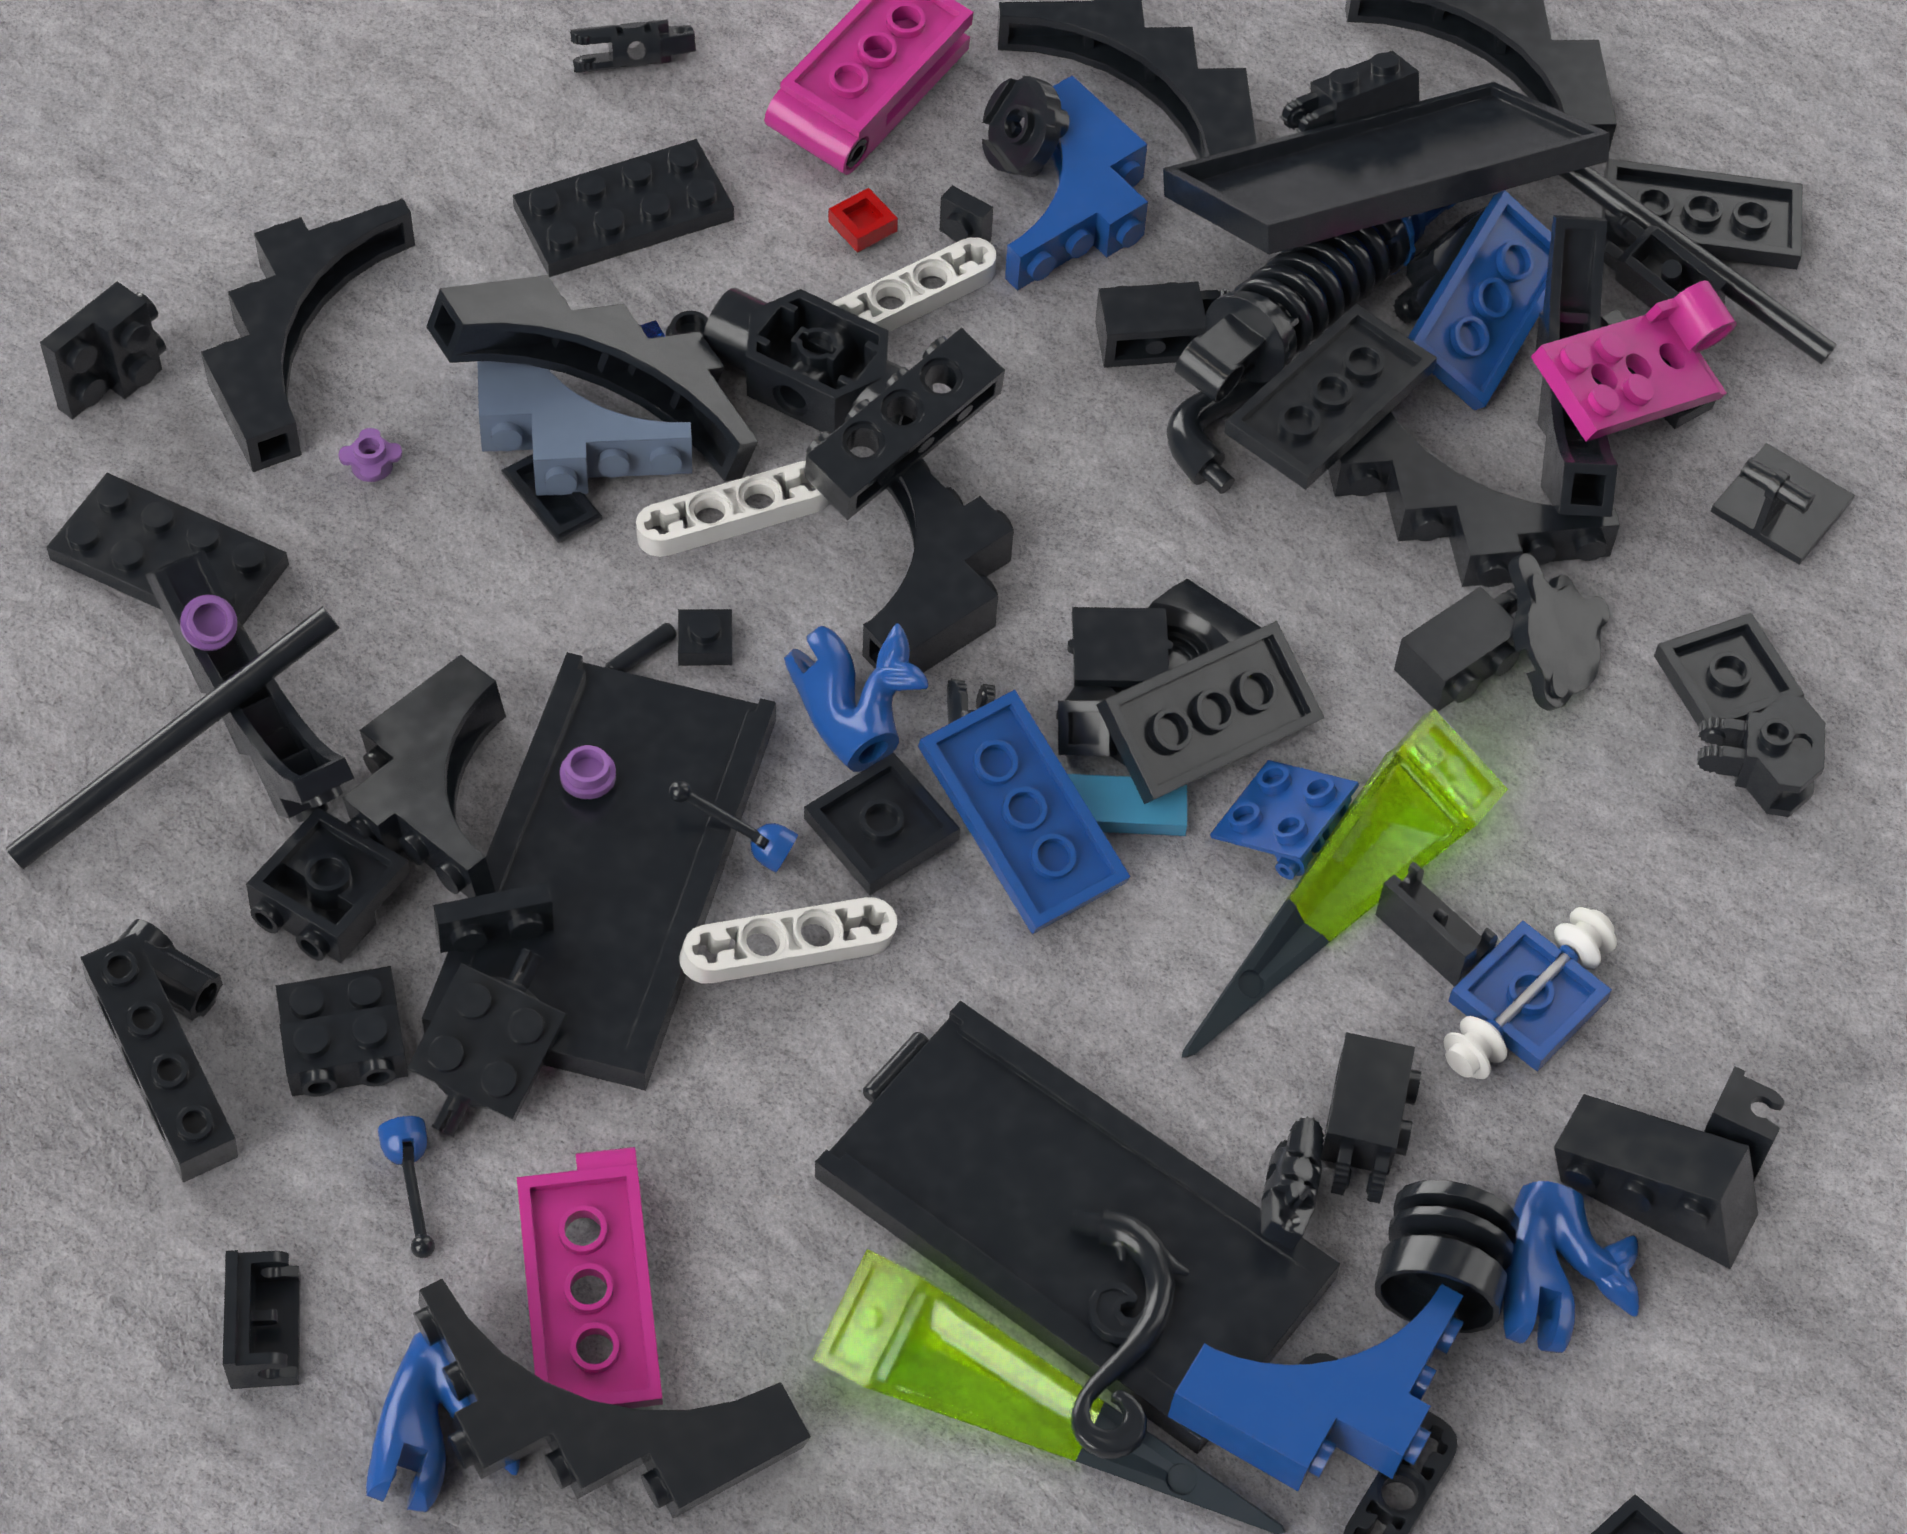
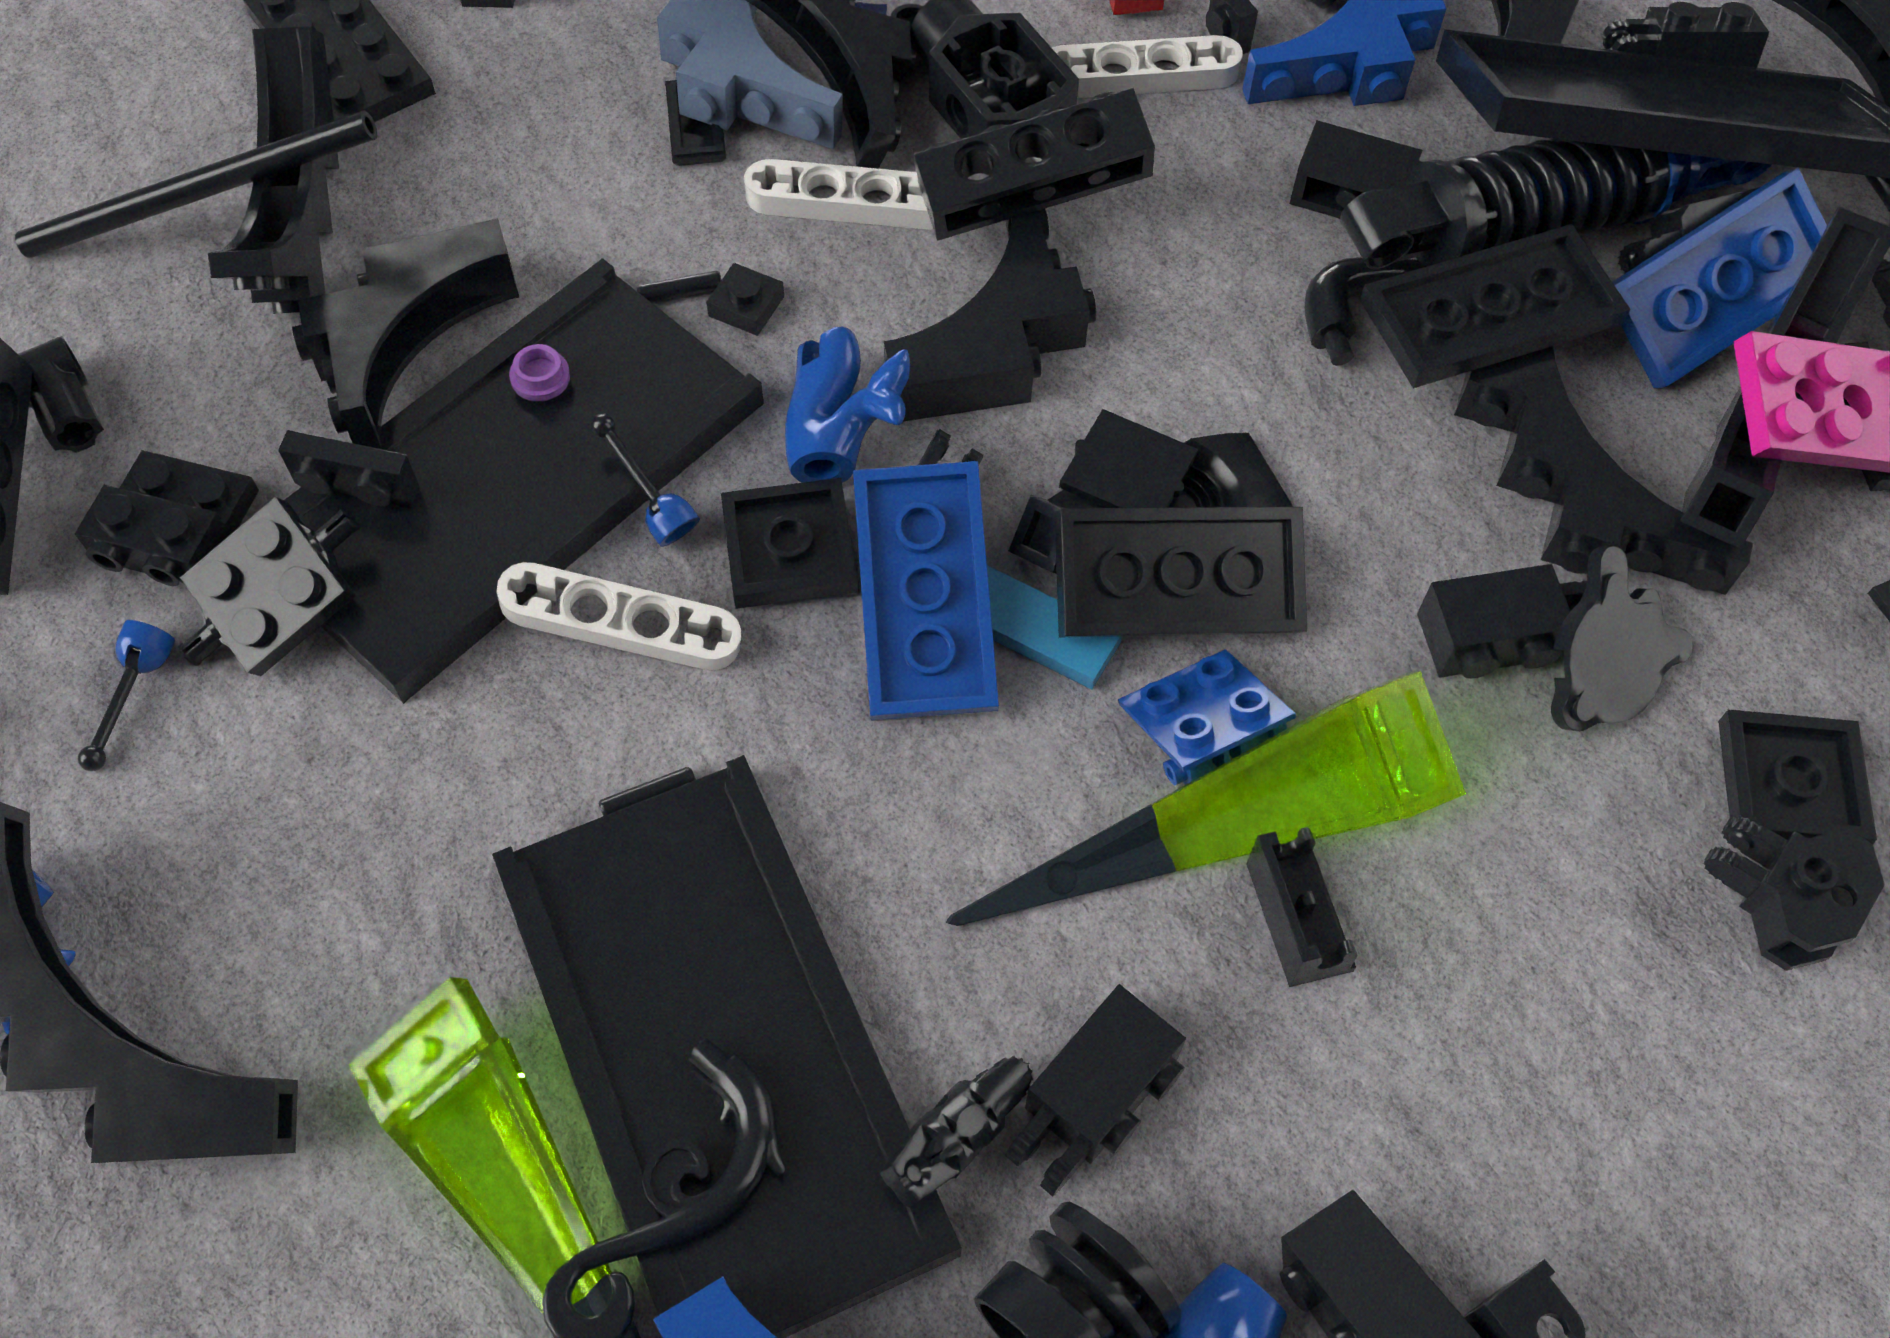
camera: 30 degrees right, 5 degrees up
medium lavender plate [180,595,237,651] -> none
black plate [246,807,410,963] -> none
medium lavender plate [338,428,402,482] -> none
dark pink hinge [516,1147,663,1408] -> none
blue plate [1444,907,1617,1079] -> none

